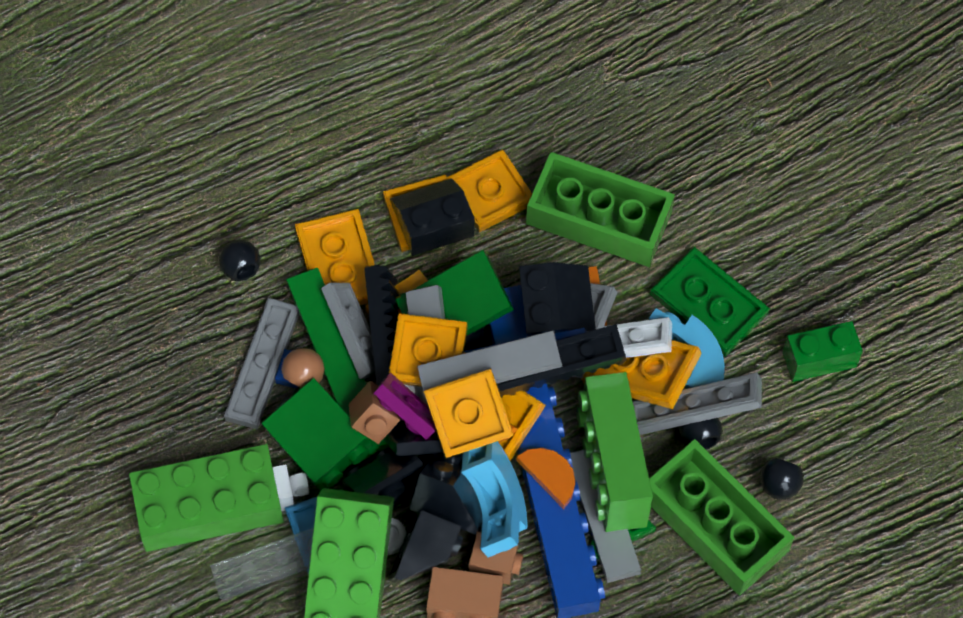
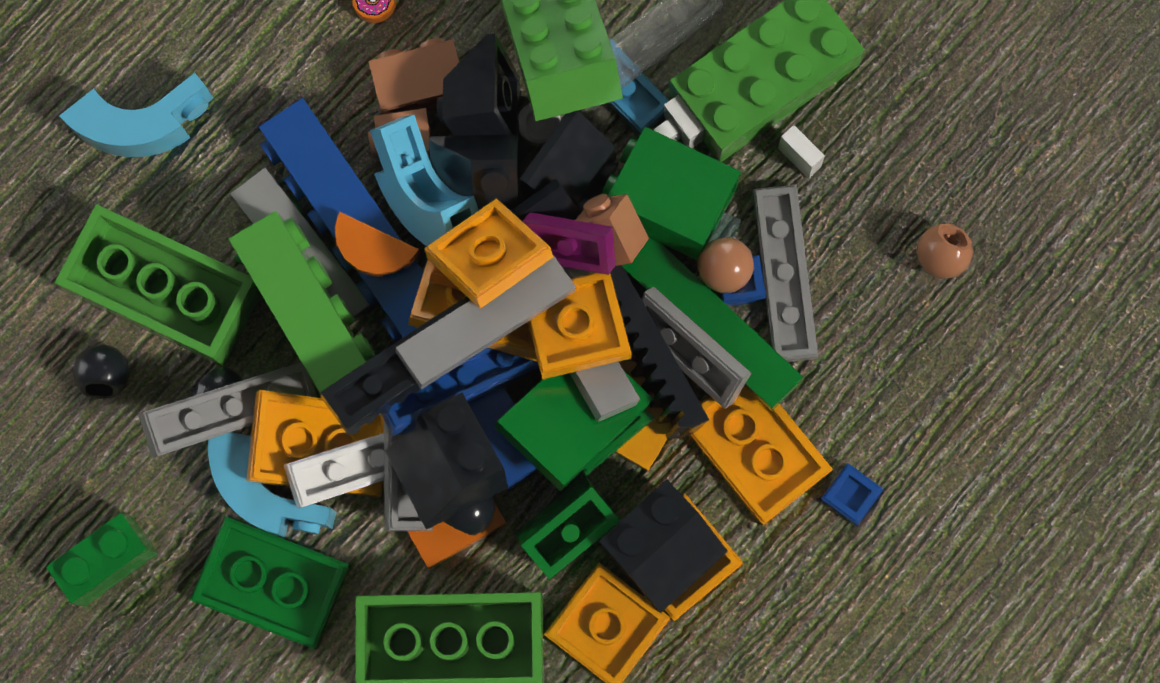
camera: 165 degrees right, 15 degrees up
black piece [219,240,261,281] -> none
none -> green brick [515,476,620,580]
none -> white tile [778,125,825,179]
none -> blue tile [820,463,884,527]
none -> nougat piece [916,224,974,279]

